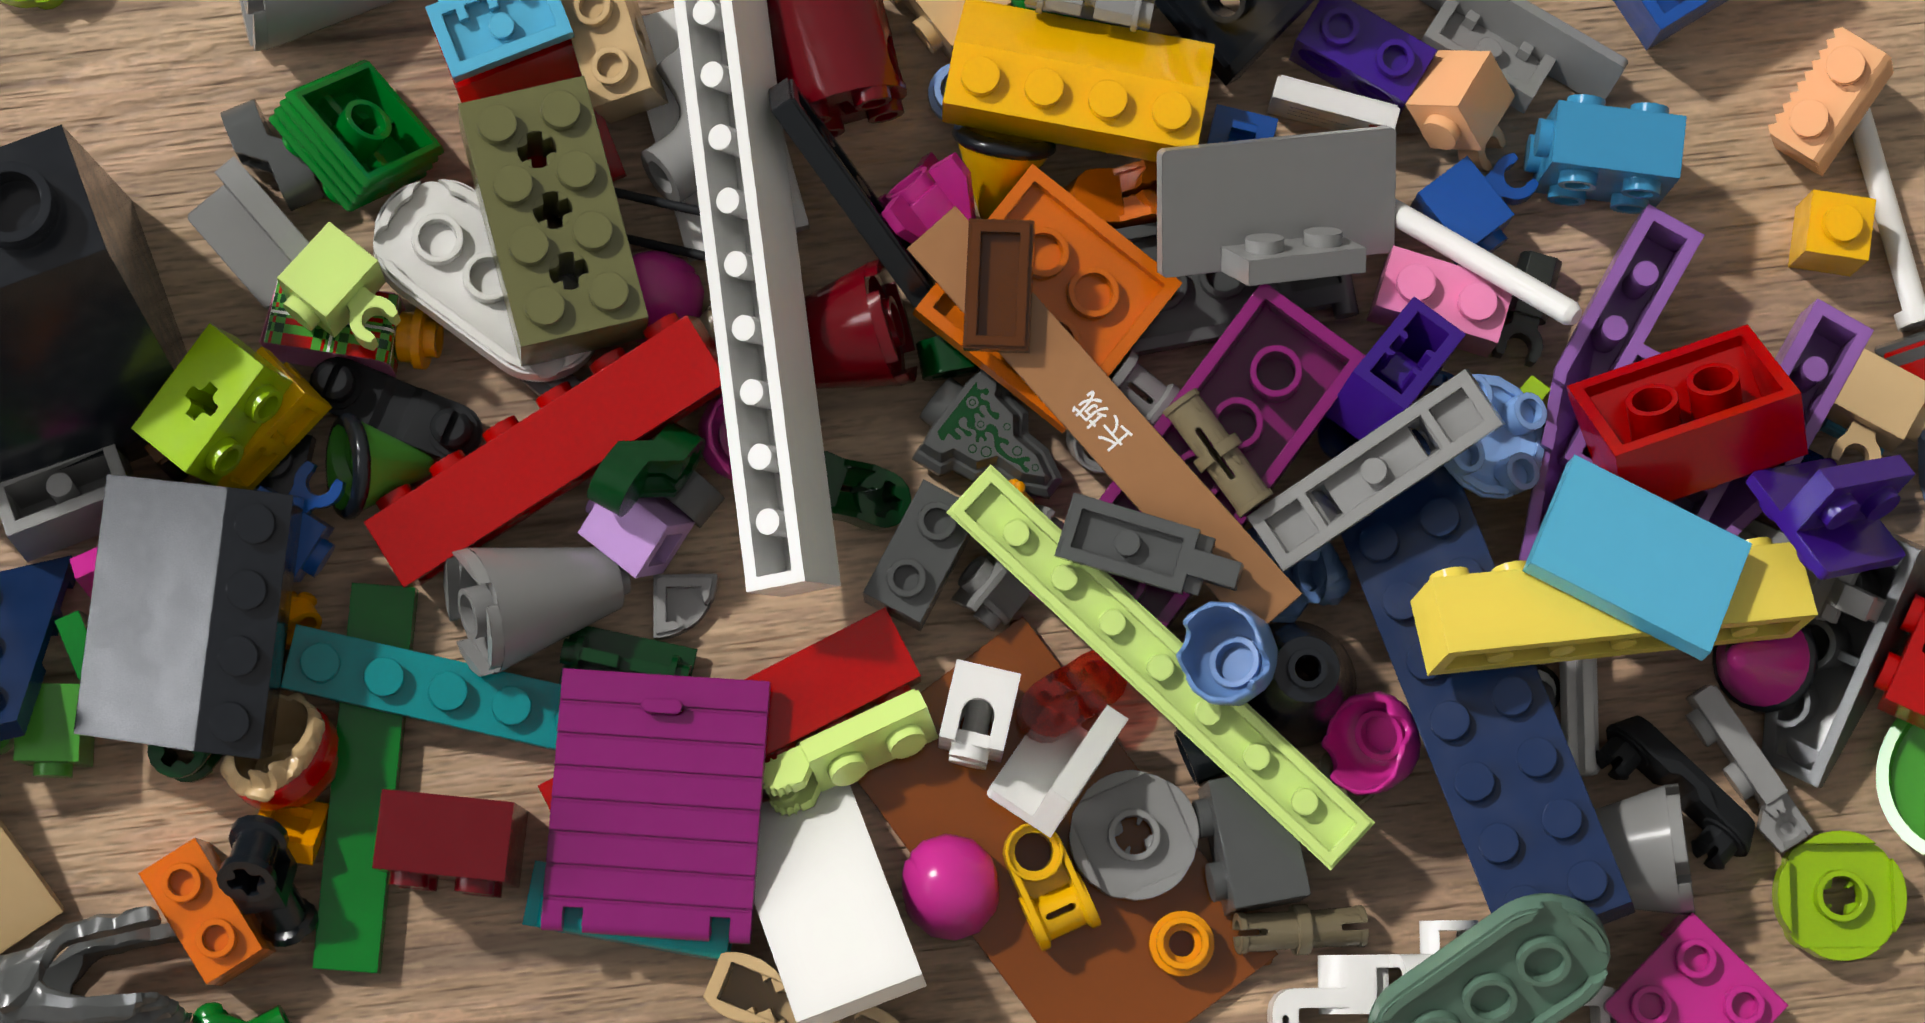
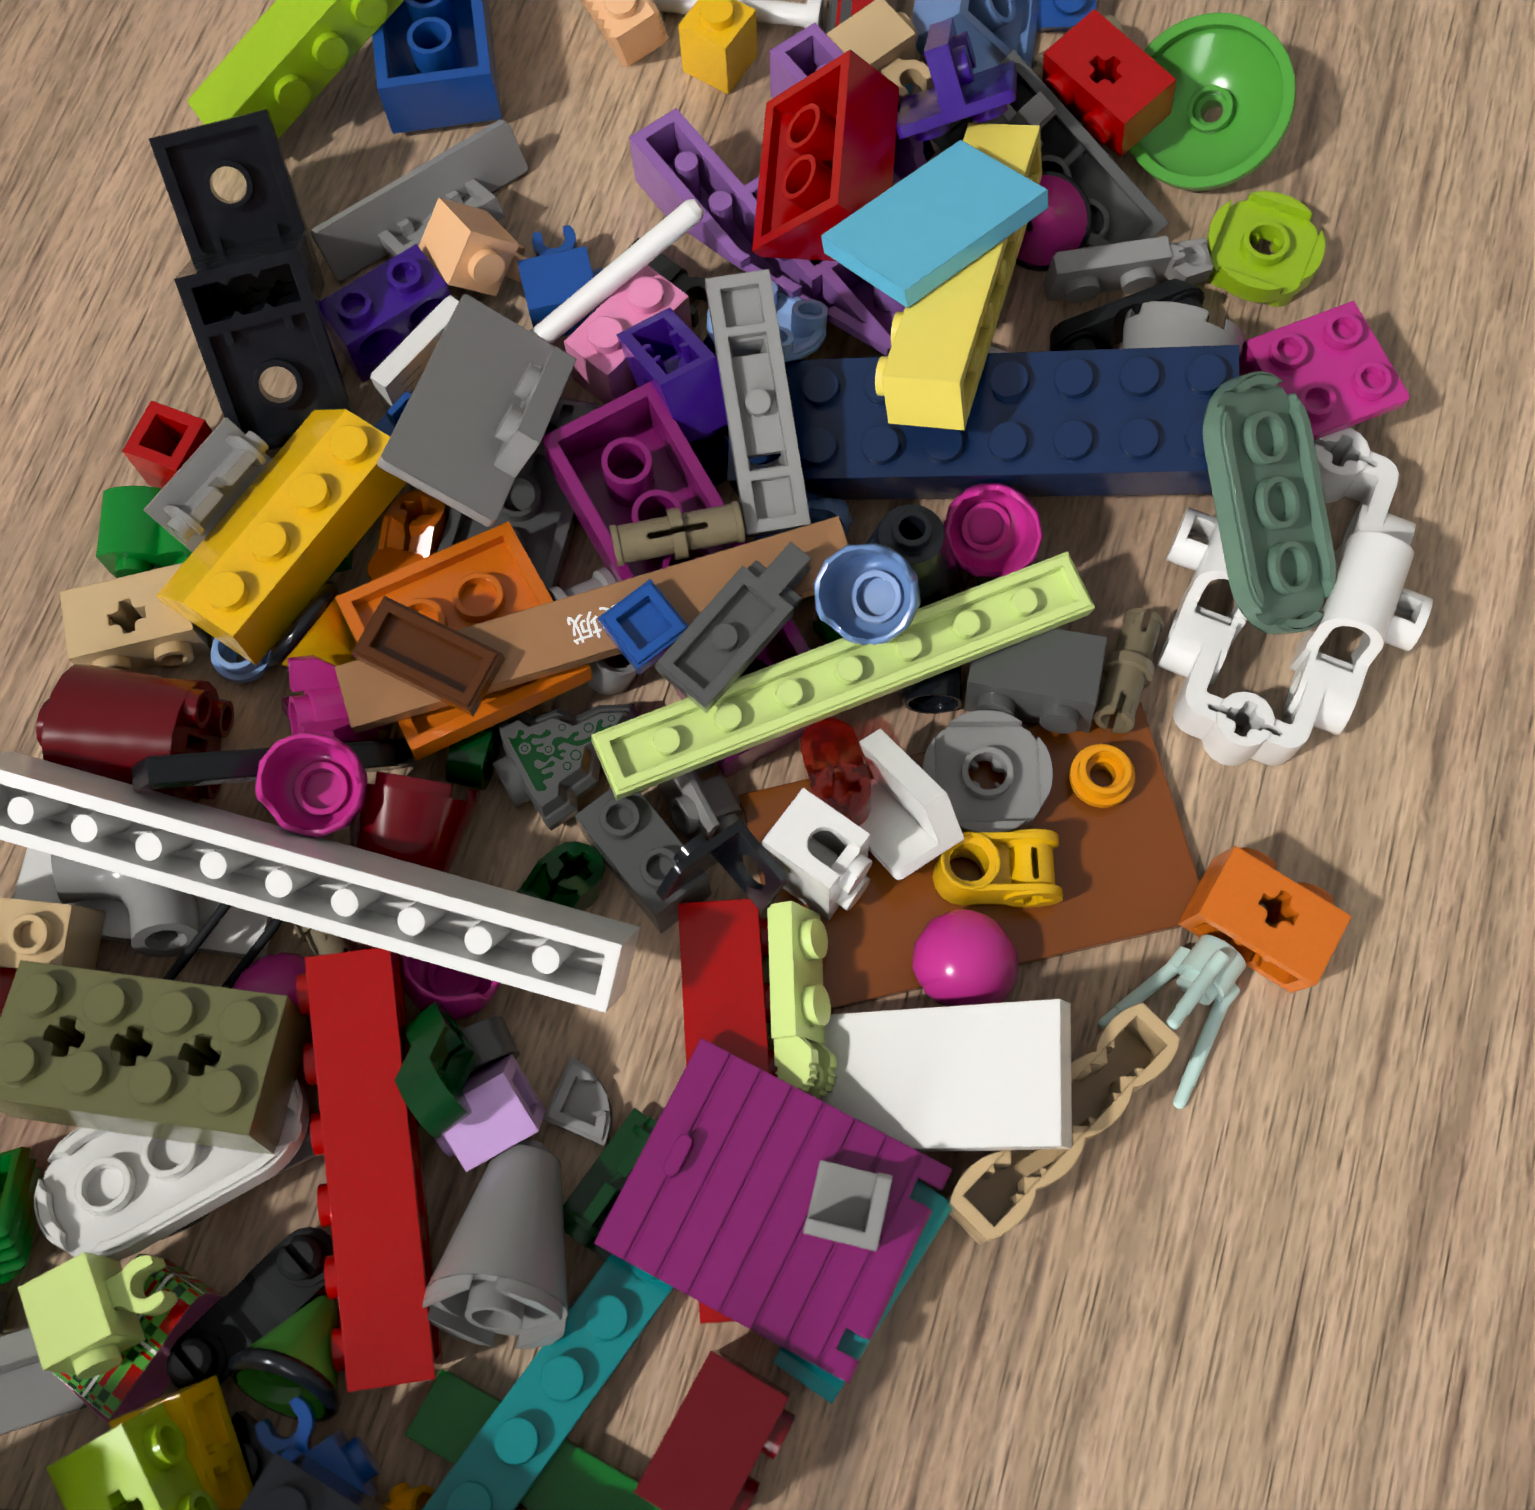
camera: 60 degrees left, 10 degrees down
light orange plate [395,307,444,370] -> none
dark azure brick [1524,94,1687,214] -> none
none -> dark pink hair [255,731,367,837]
none -> blue tile [598,579,688,675]
none -> black bracket [656,819,789,910]
none -> light grey panel [803,1160,893,1251]

